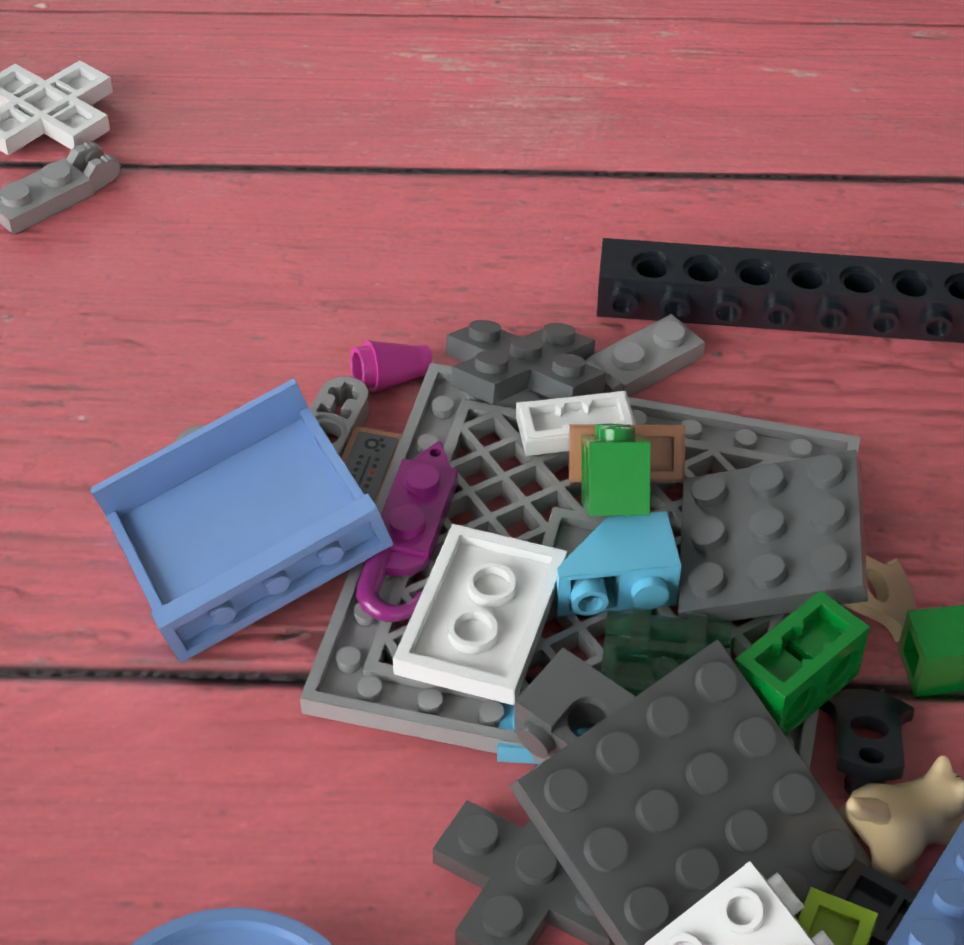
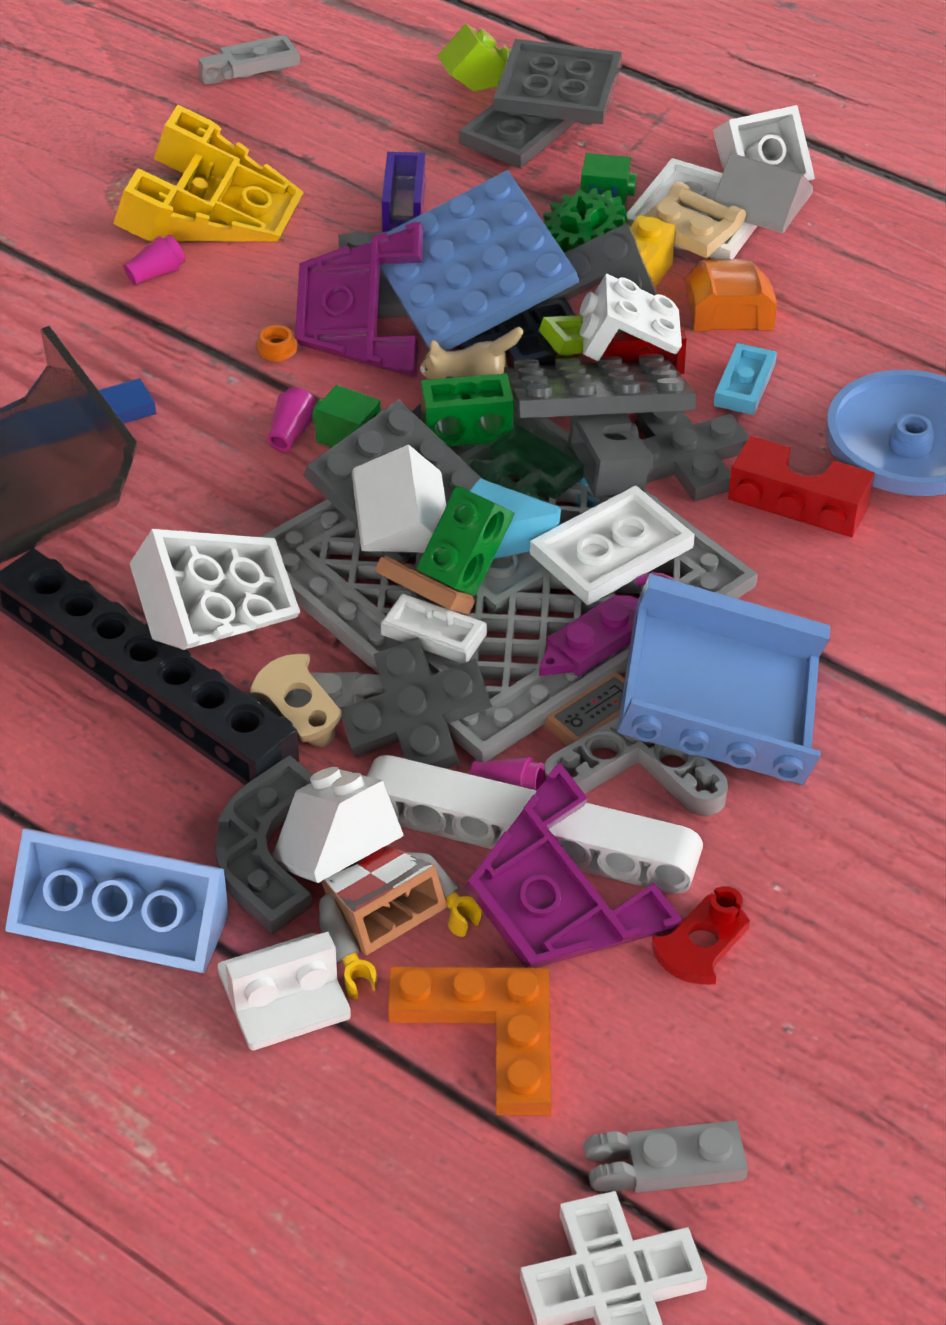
camera: 145 degrees left, 0 degrees up
none -> light blue slope [5,829,229,973]
none -> white wedge [130,529,300,650]
none -> dark grey plate [215,755,313,935]
none -> white bracket [217,931,351,1050]
none -> tan piece [250,654,342,747]
none -> white slope [272,767,404,883]
none -> torso [319,845,482,1000]
none -> white slope [351,444,446,553]
none -> white beam [367,755,703,894]
none -> orange plate [388,967,552,1116]
none -> magenta wing [465,763,682,968]
none -> red piece [651,886,750,985]
none -> red arch [728,435,875,538]

